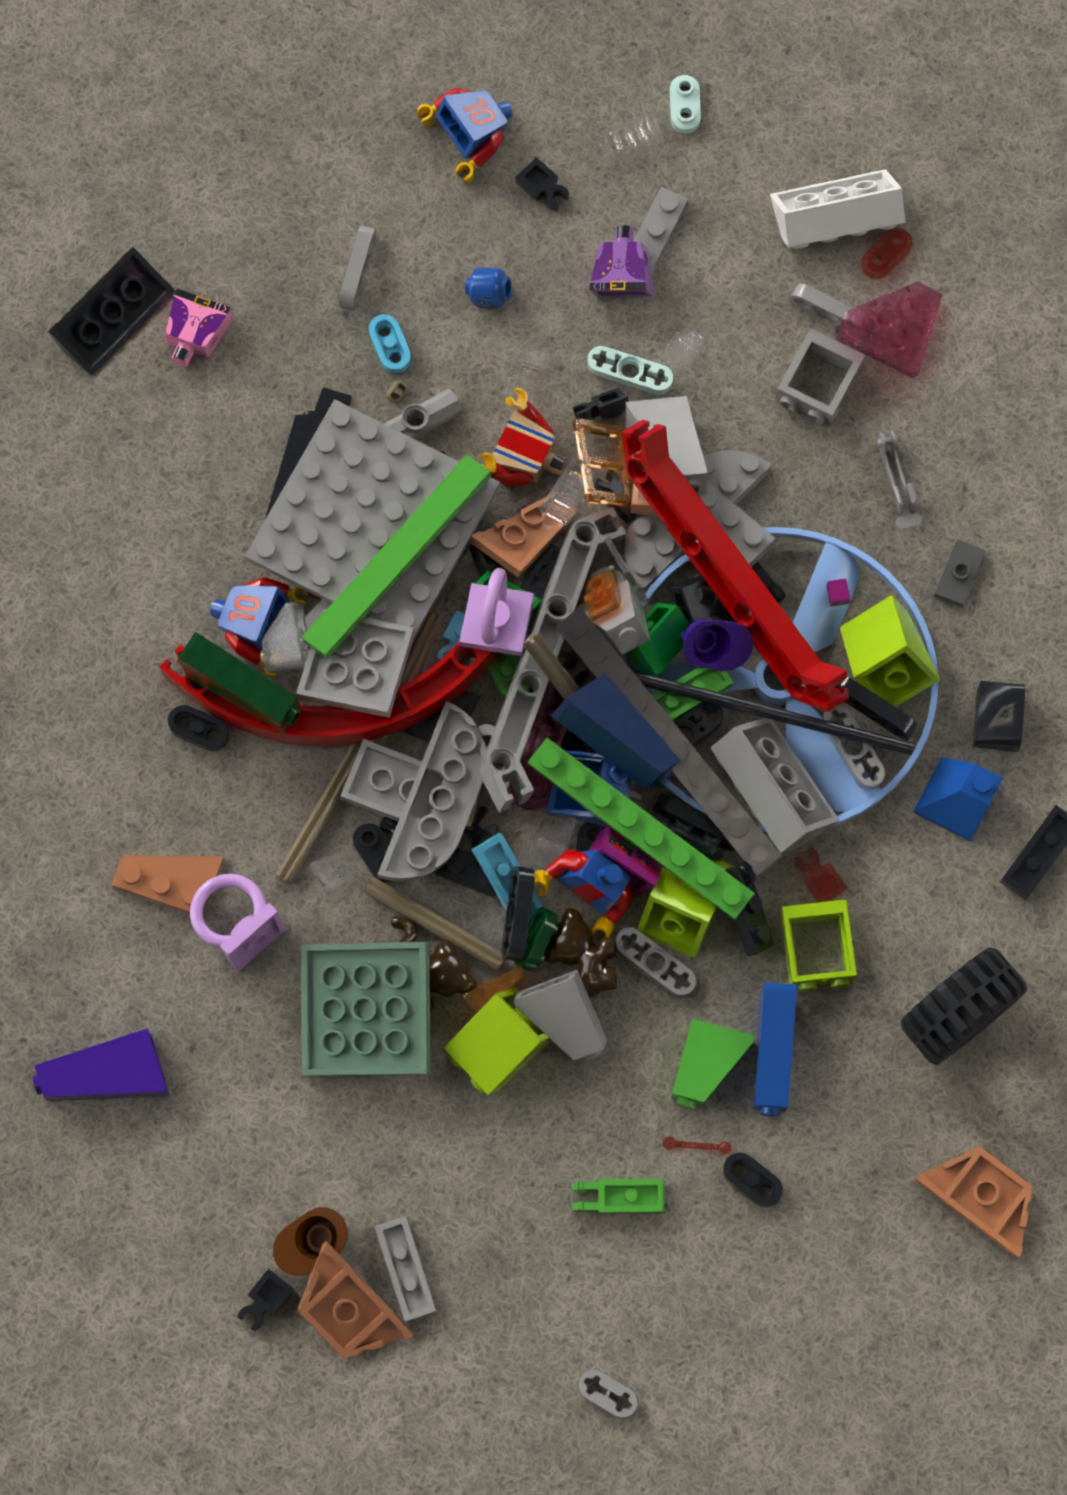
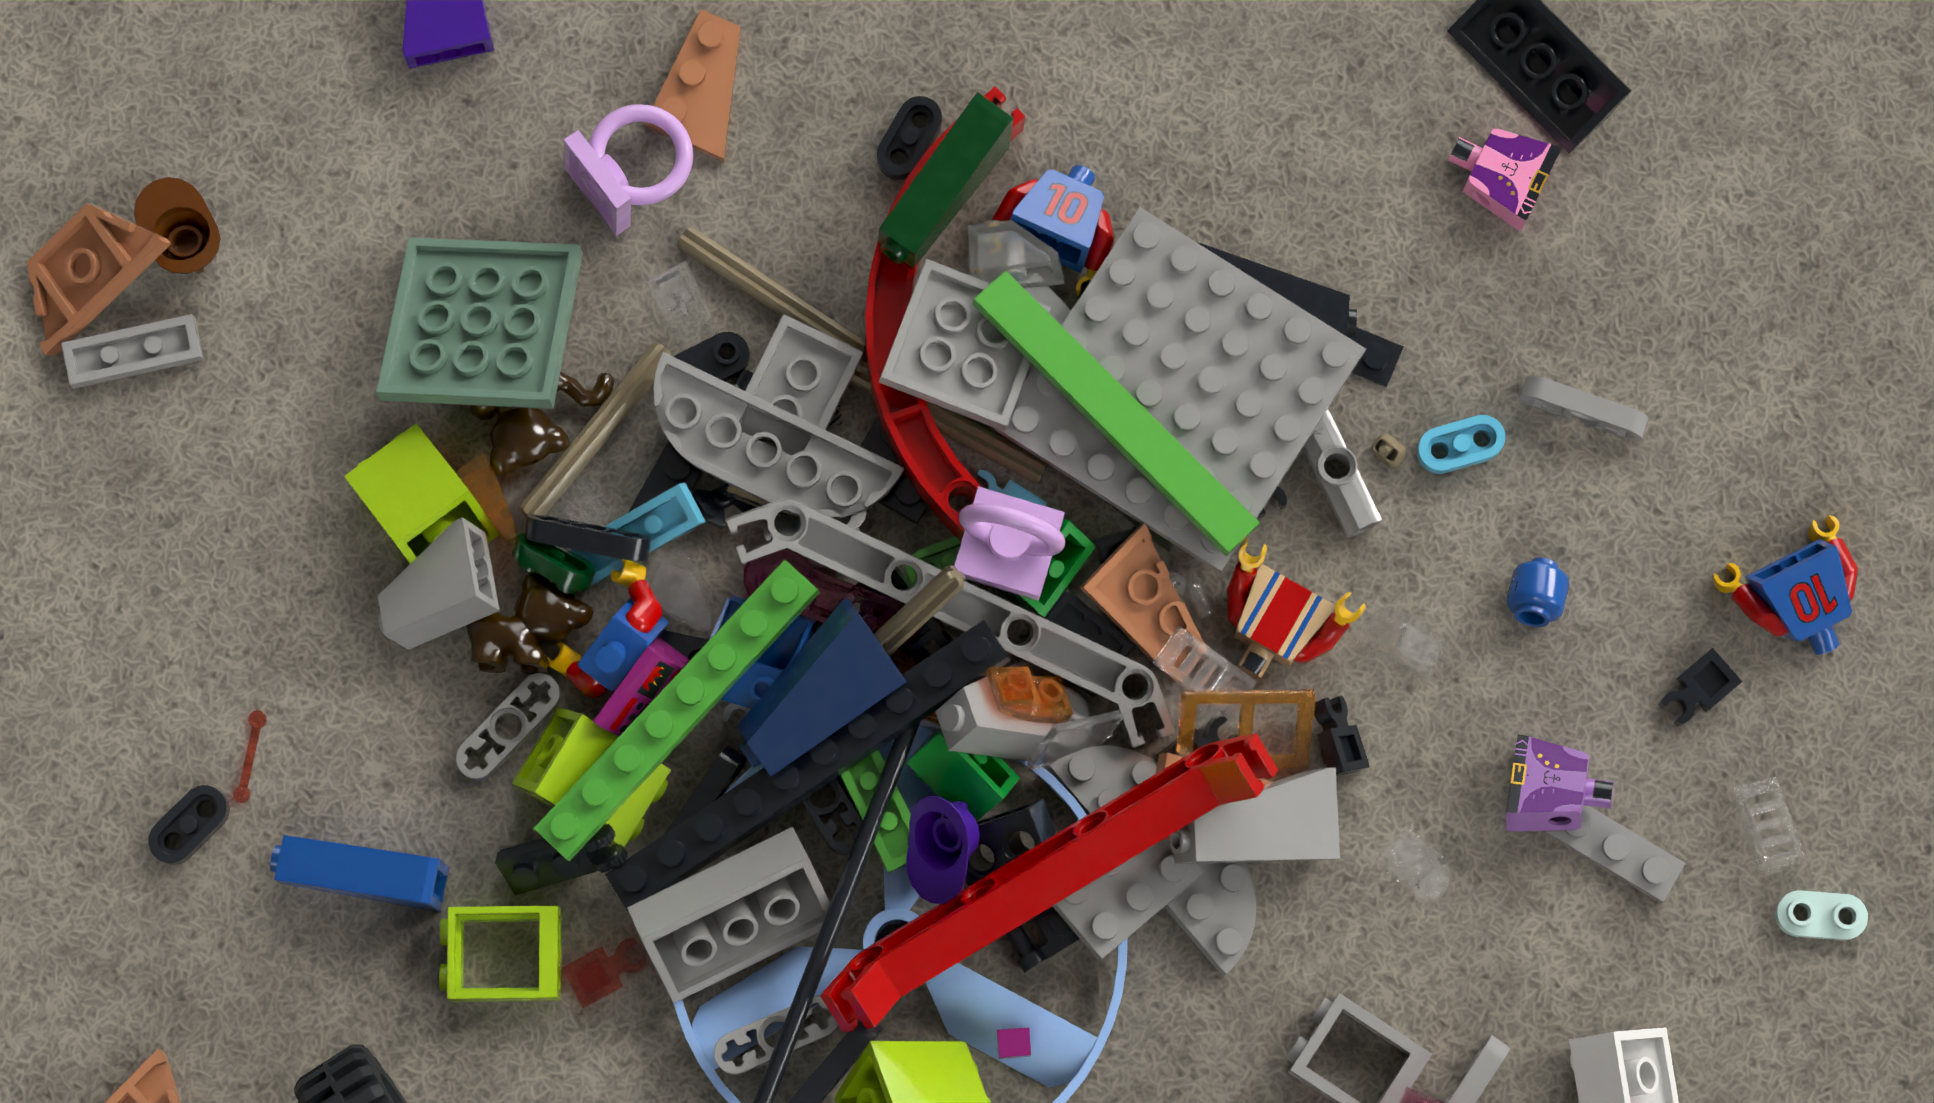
camera: 95 degrees right, 5 degrees up
black plate [237,1268,295,1332] -> none
bright green hinge [572,1179,665,1214] -> none
light aqua beam [587,346,673,395] -> none
black plate [666,819,726,861] -> none
bright green slope [671,1019,755,1110] -> none

